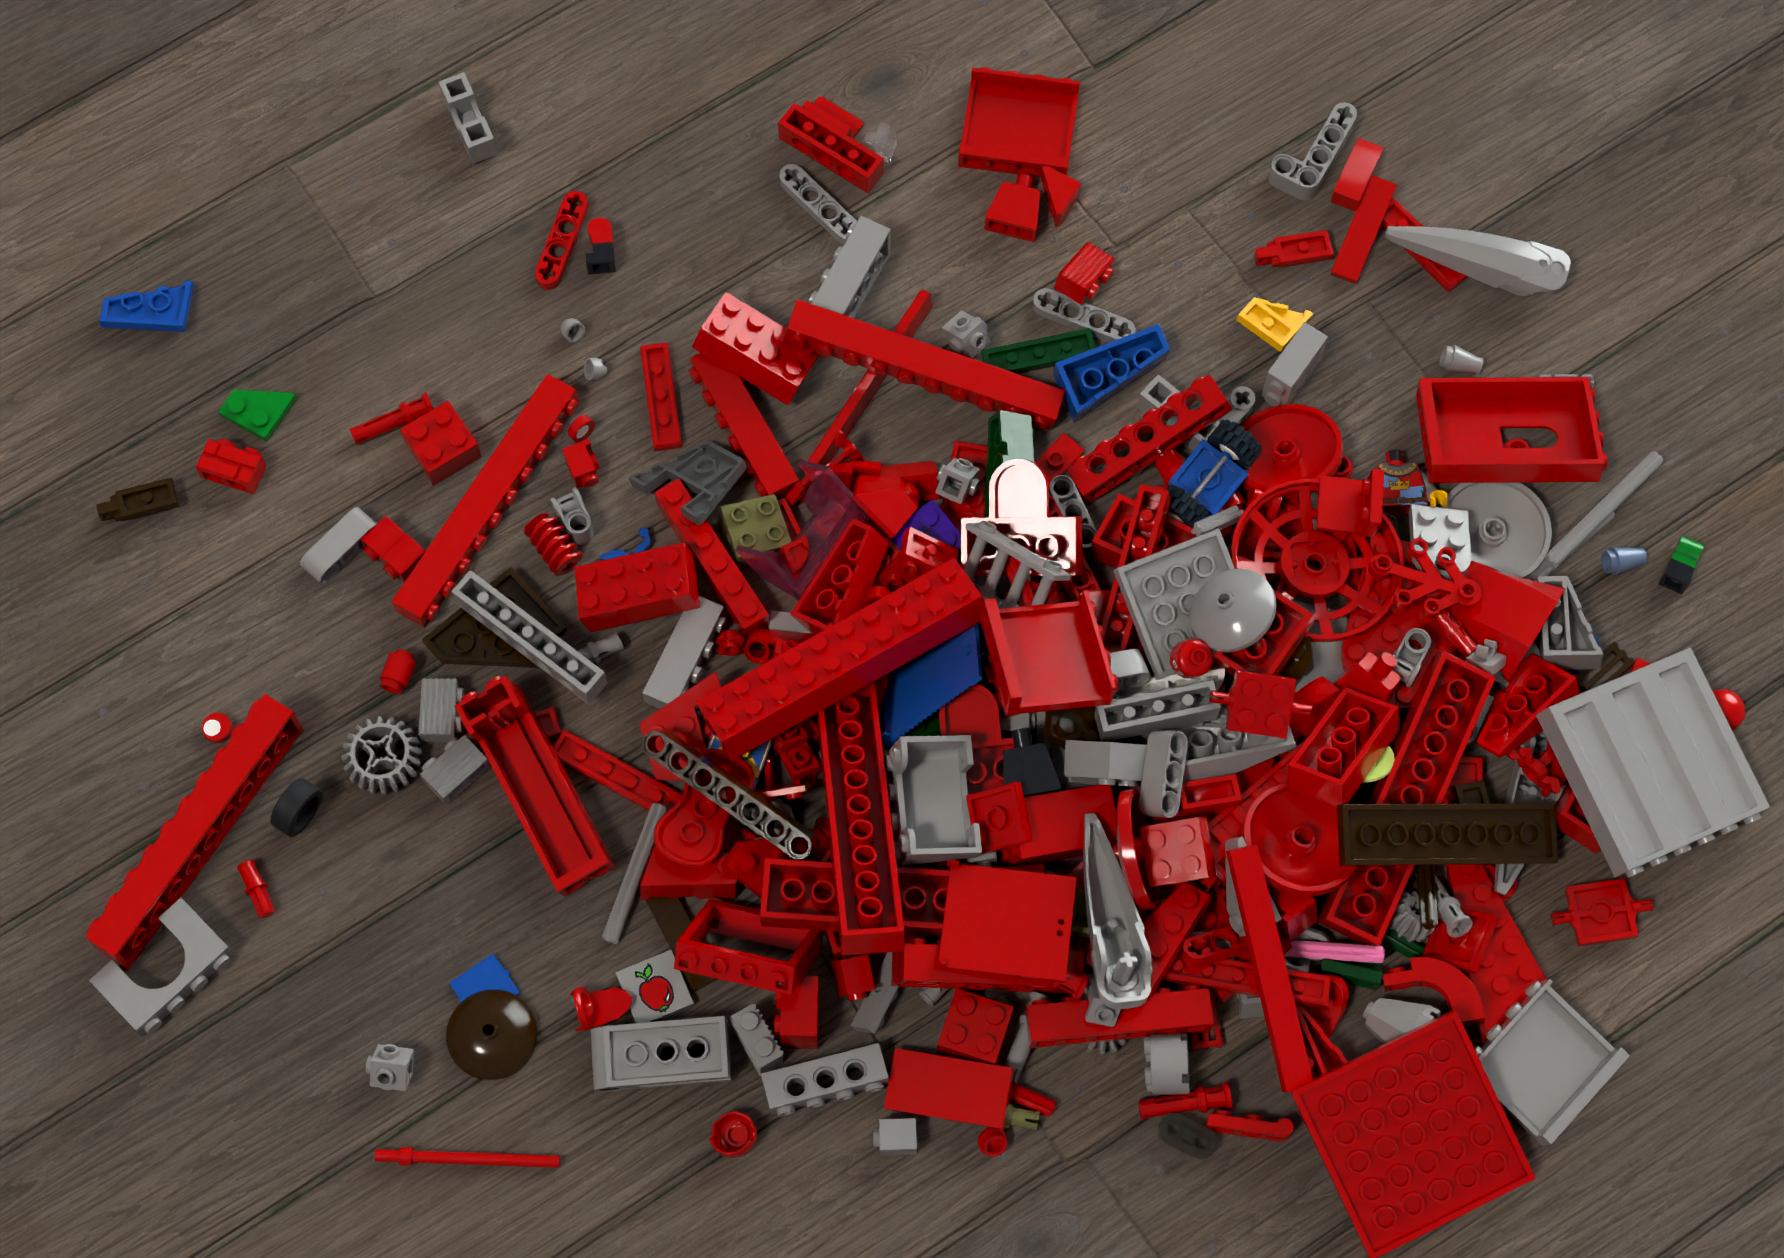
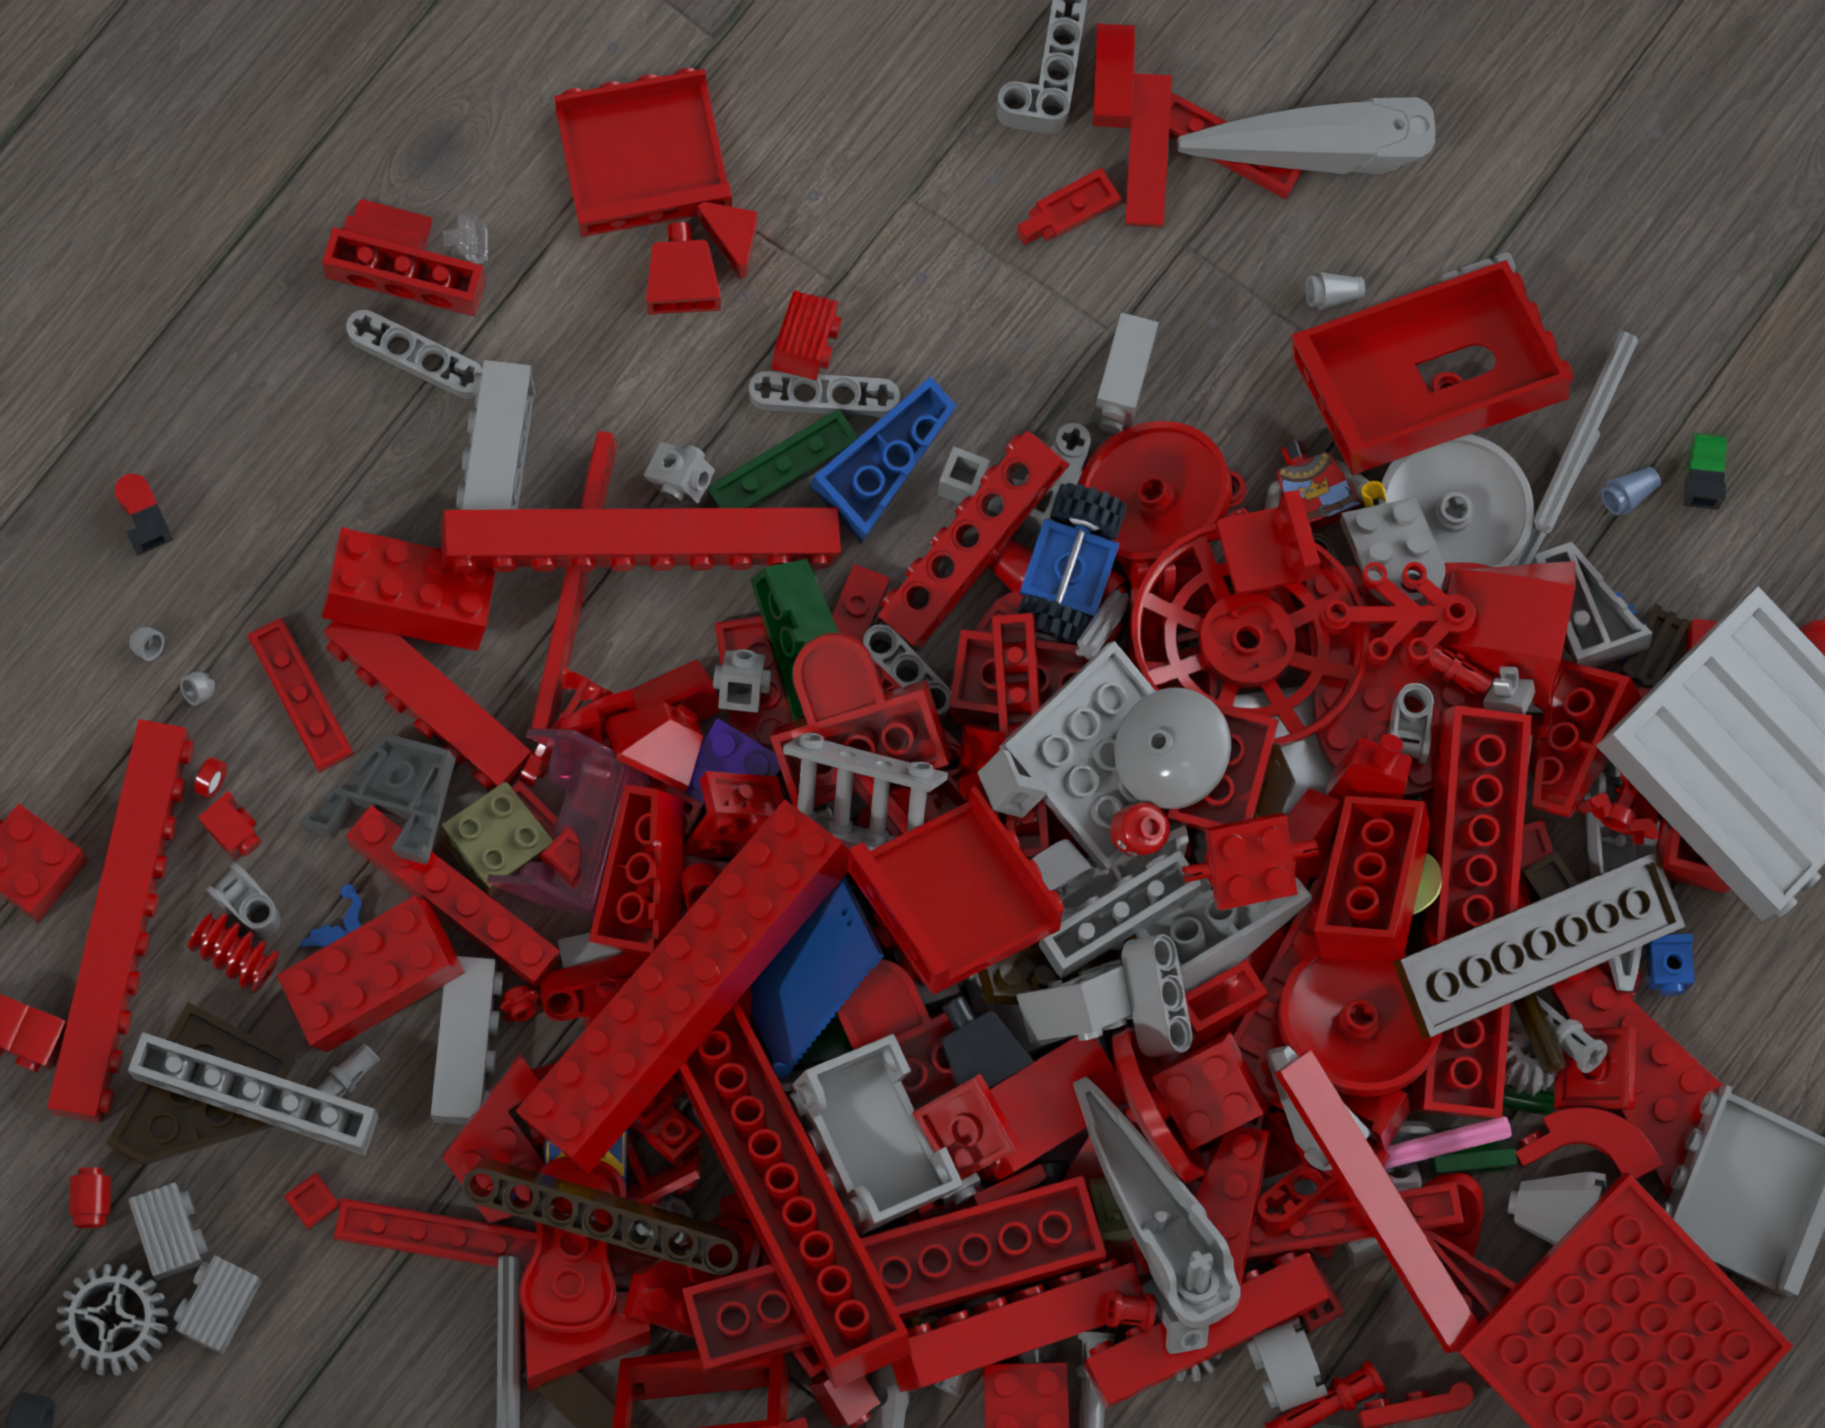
camera: 25 degrees left, 5 degrees up
red brick [454,676,616,897] -> none
red beam [535,191,589,290] -> none
red door [938,860,1077,983] -> none
yellow wing [1236,297,1314,352] -> none
red plate [1550,878,1653,947] -> none
none -> red slope [959,723,1005,770]
none -> light grey panel [977,749,1048,818]
none -> blue brick [1646,934,1695,996]

